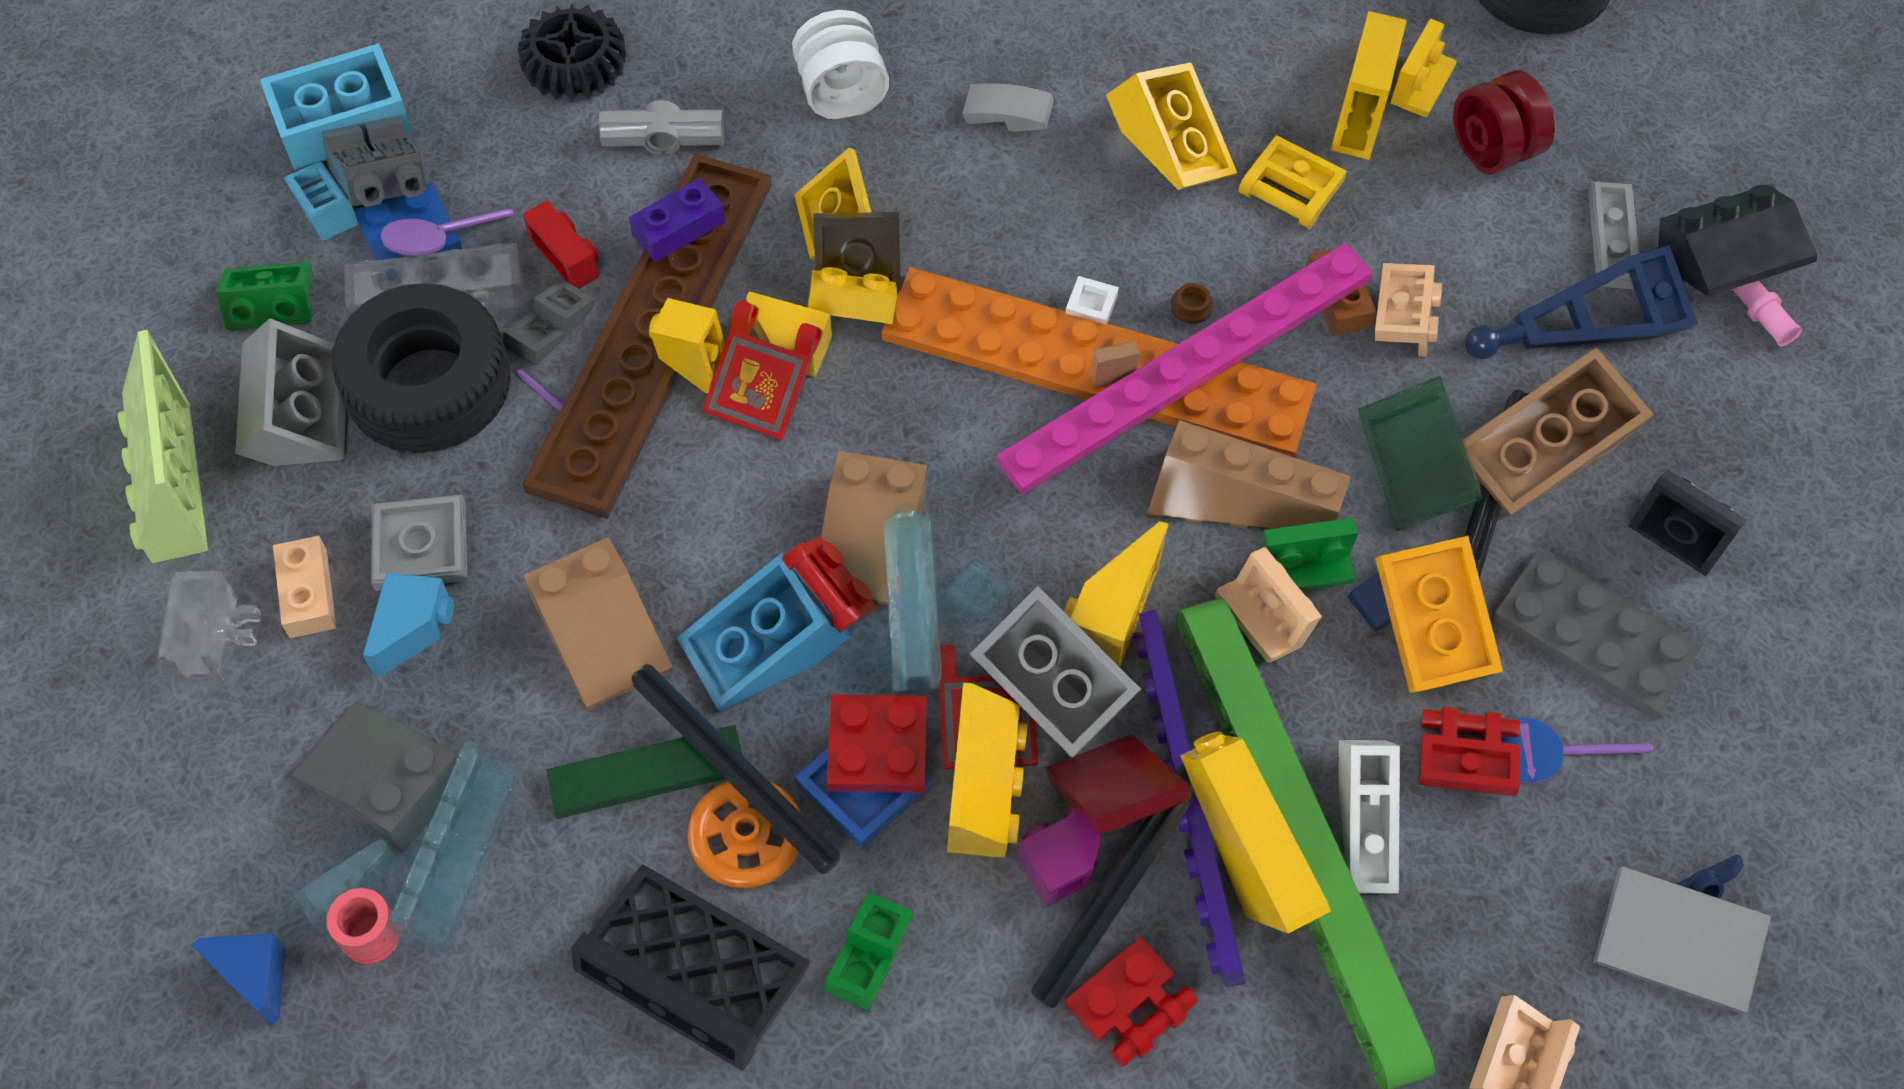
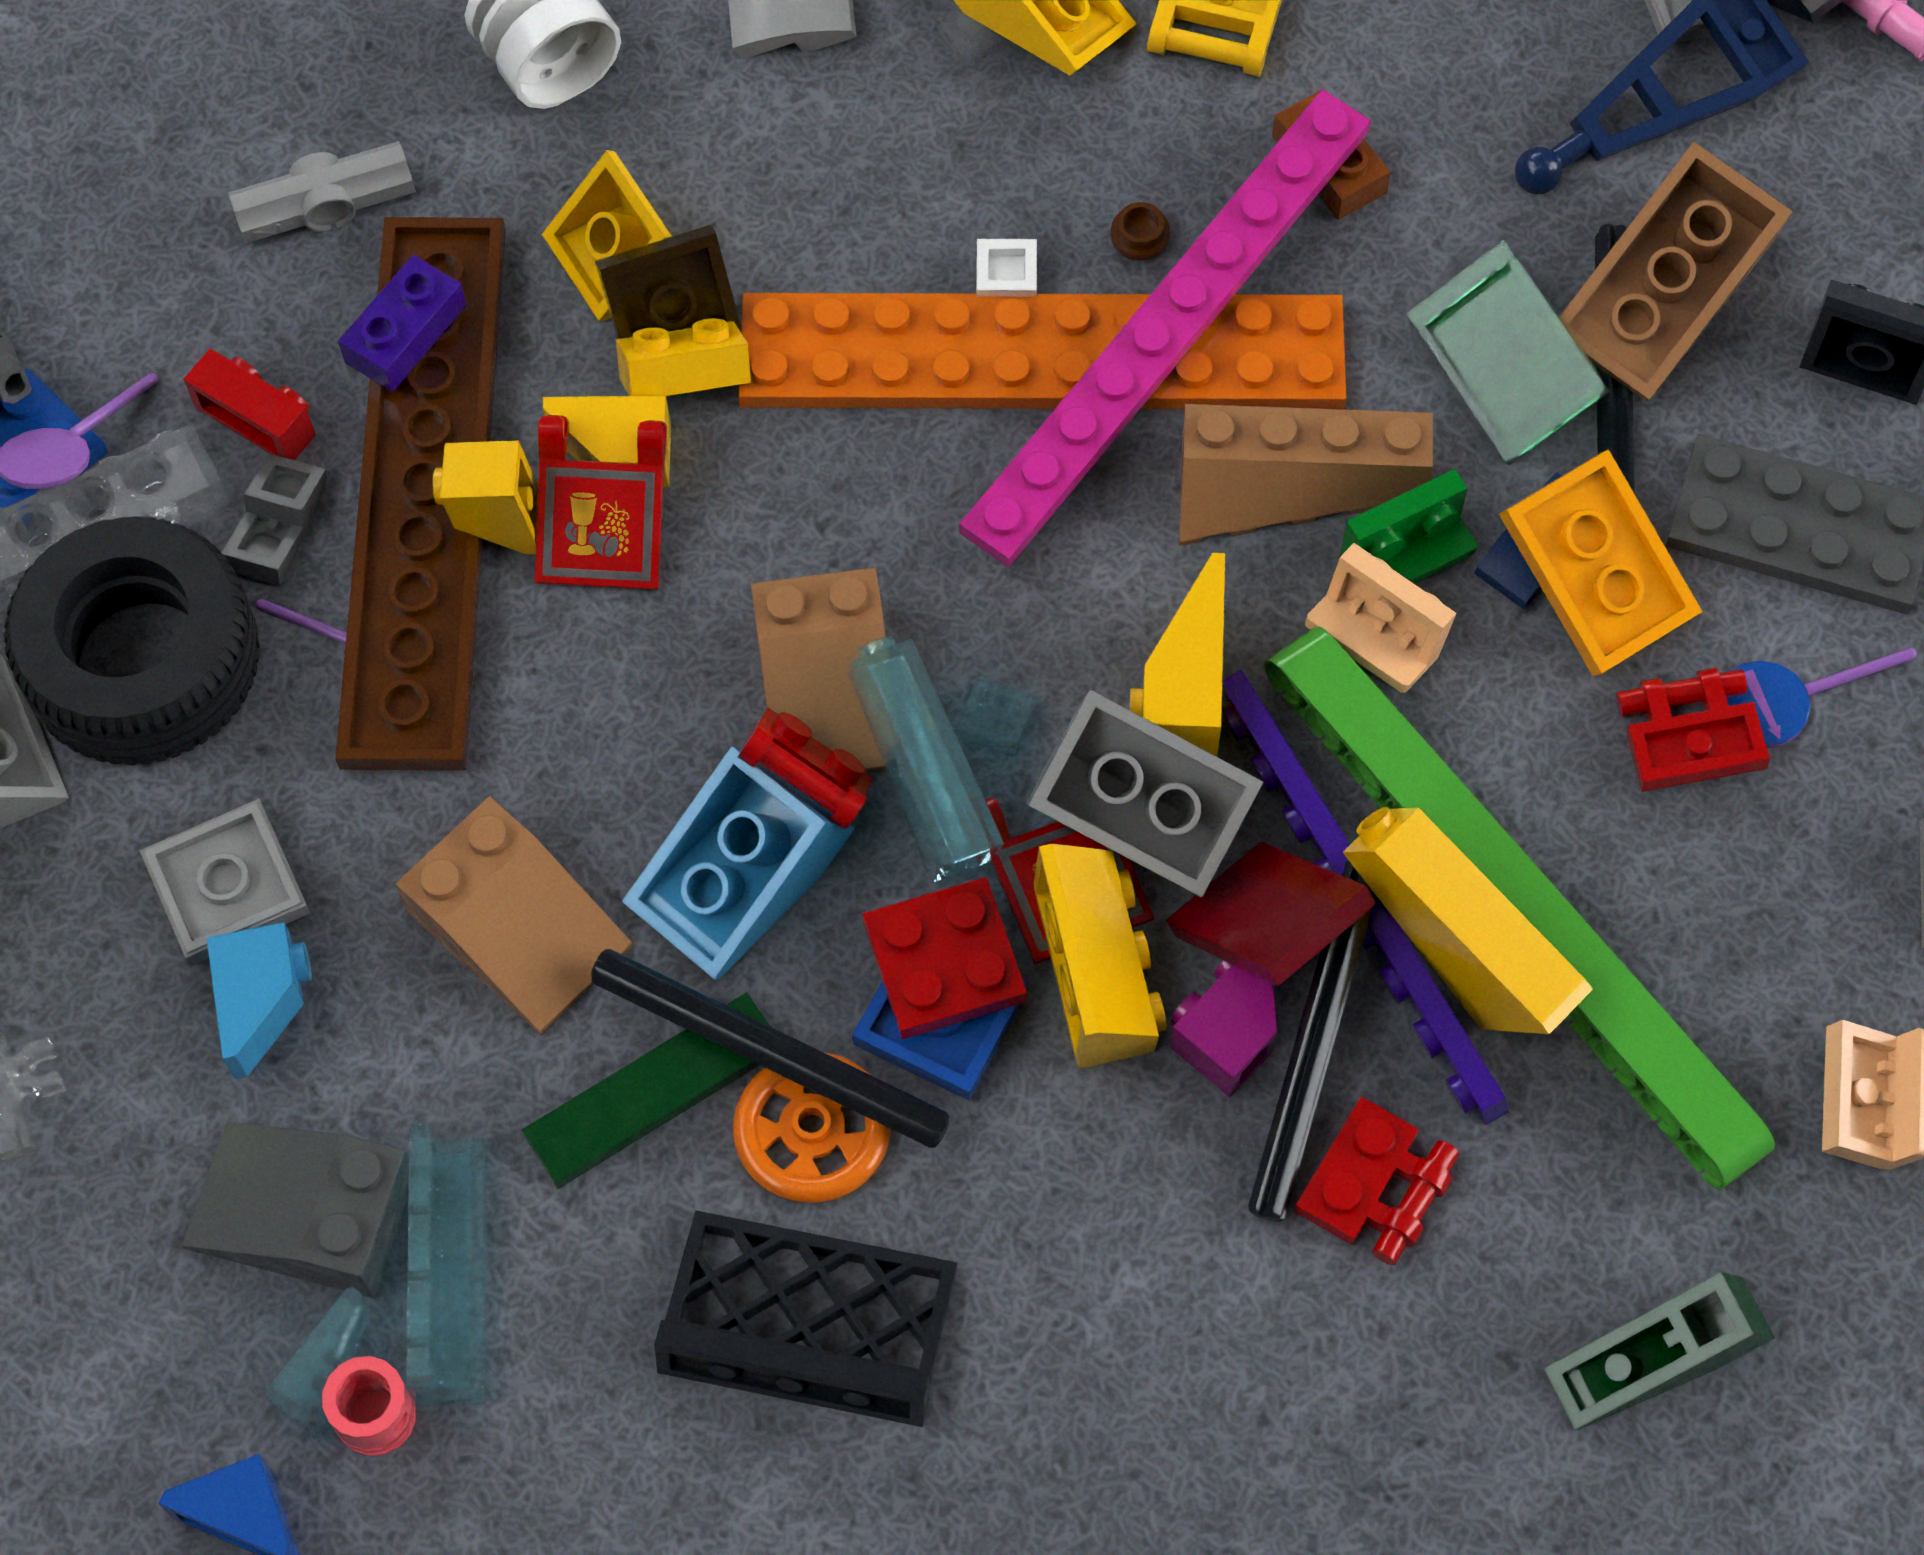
camera: 15 degrees left, 5 degrees up
light nougat piece [273,536,336,638] -> none
black gear [518,3,627,102] -> none
green slope [824,892,914,1012] -> none
medium nougat tile [1090,341,1140,387] -> none
white slope [1338,740,1400,893] -> none
light nougat bracket [1375,263,1442,357] -> none

